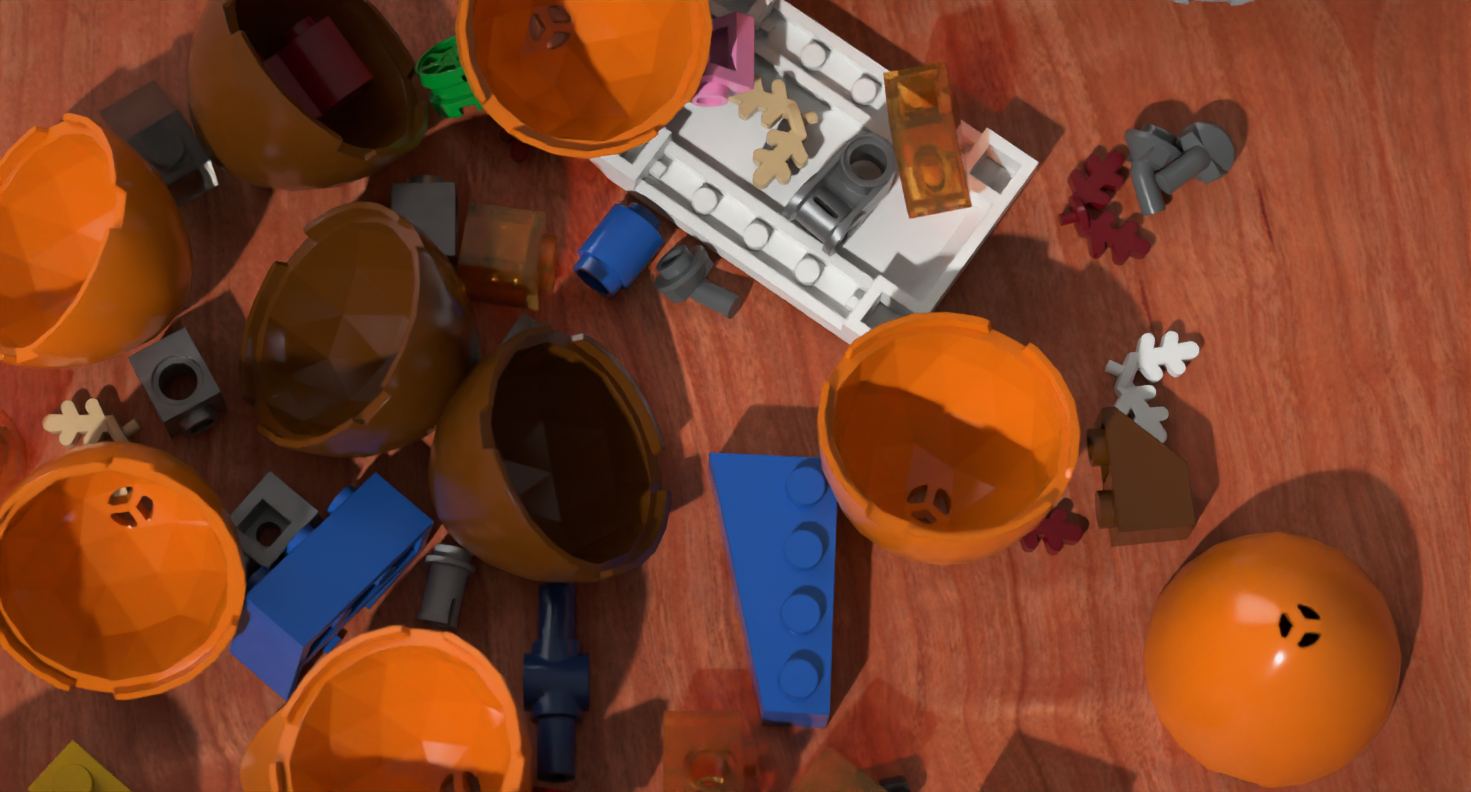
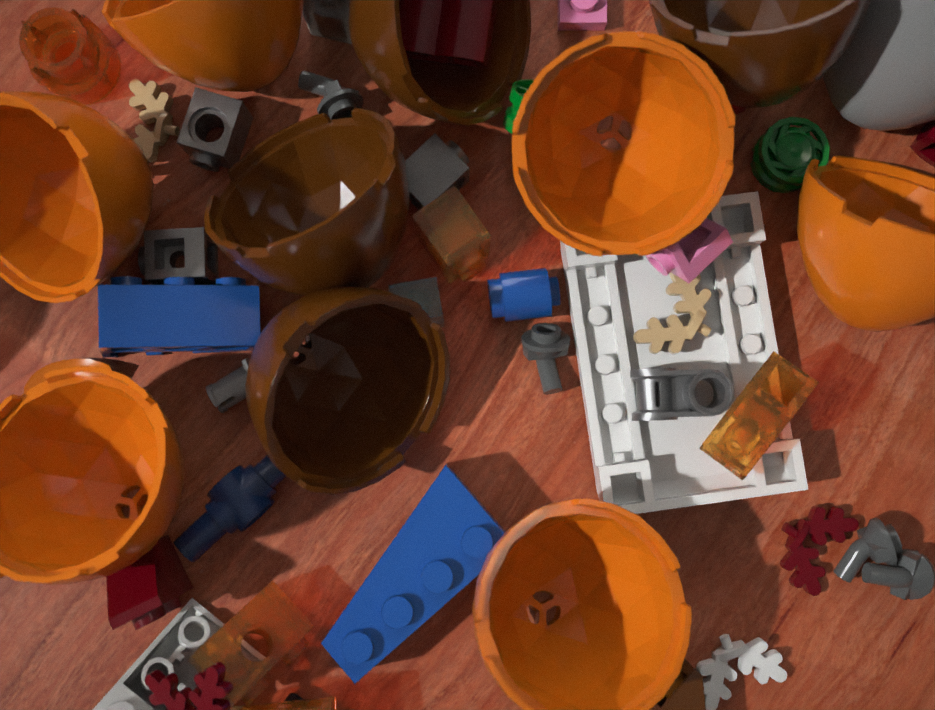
camera: 50 degrees right, 10 degrees up
none -> dark grey plate [298,70,363,120]

